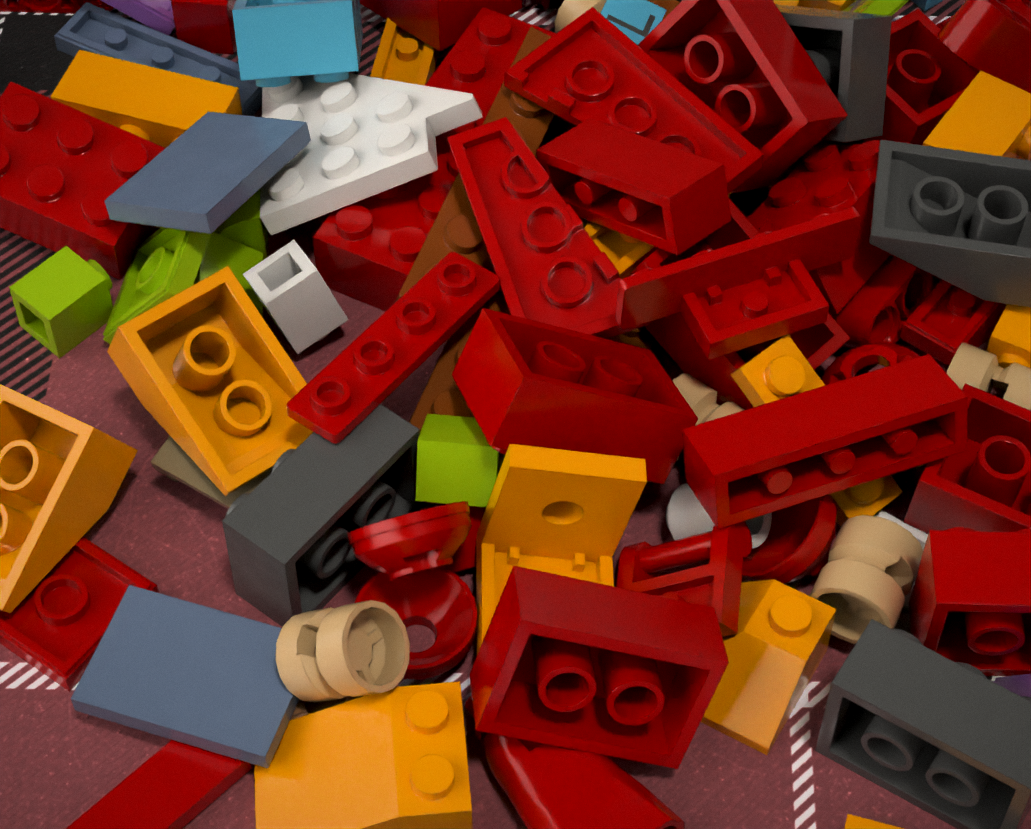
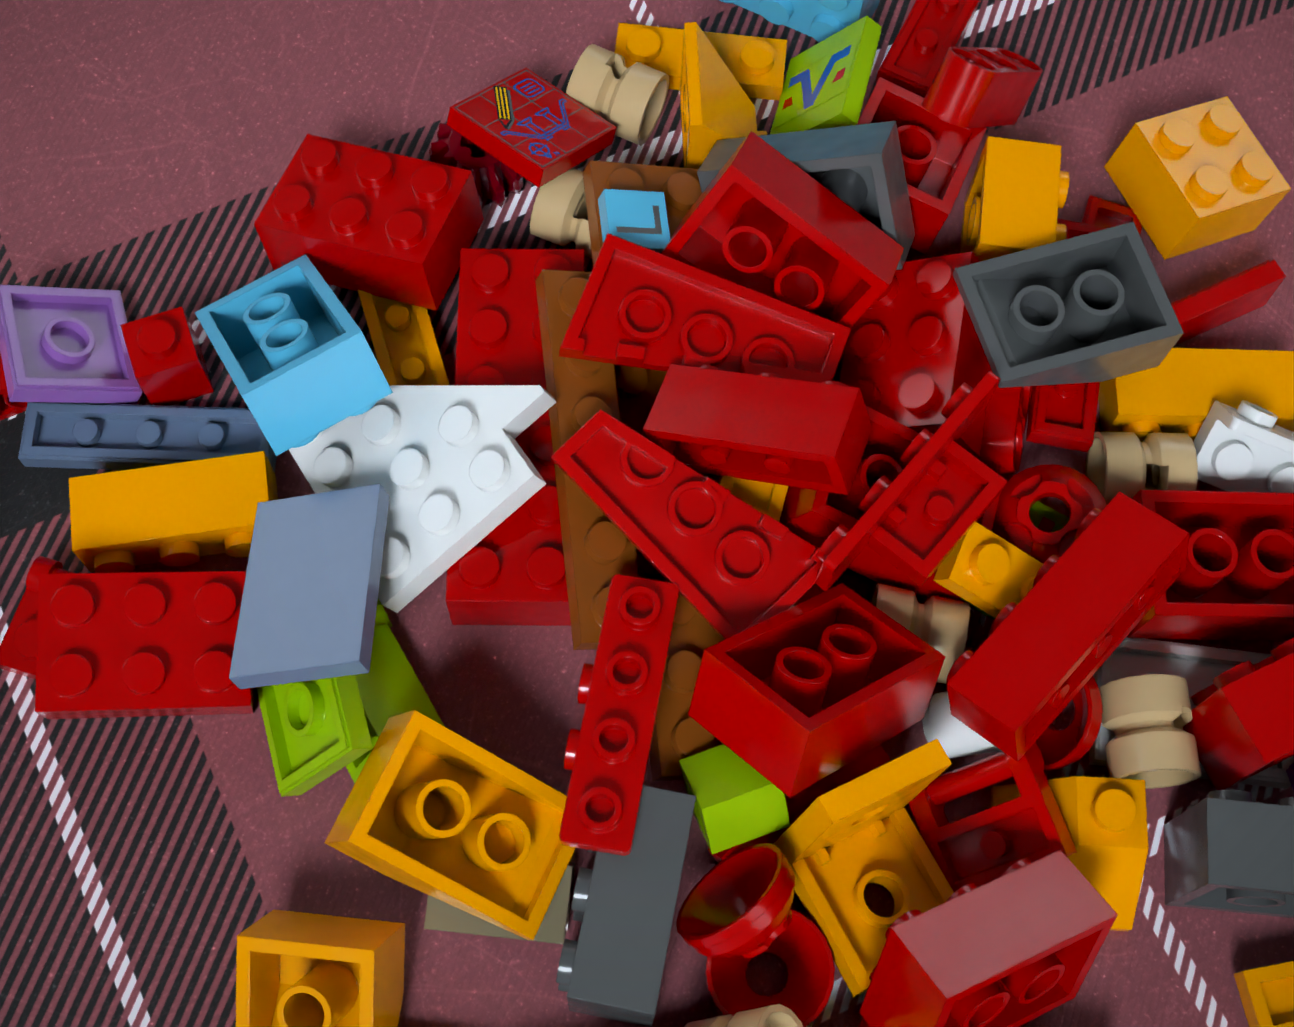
camera: 30 degrees left, 15 degrees up
lime brick [9,246,113,359] -> none
white brick [243,240,349,354] -> none

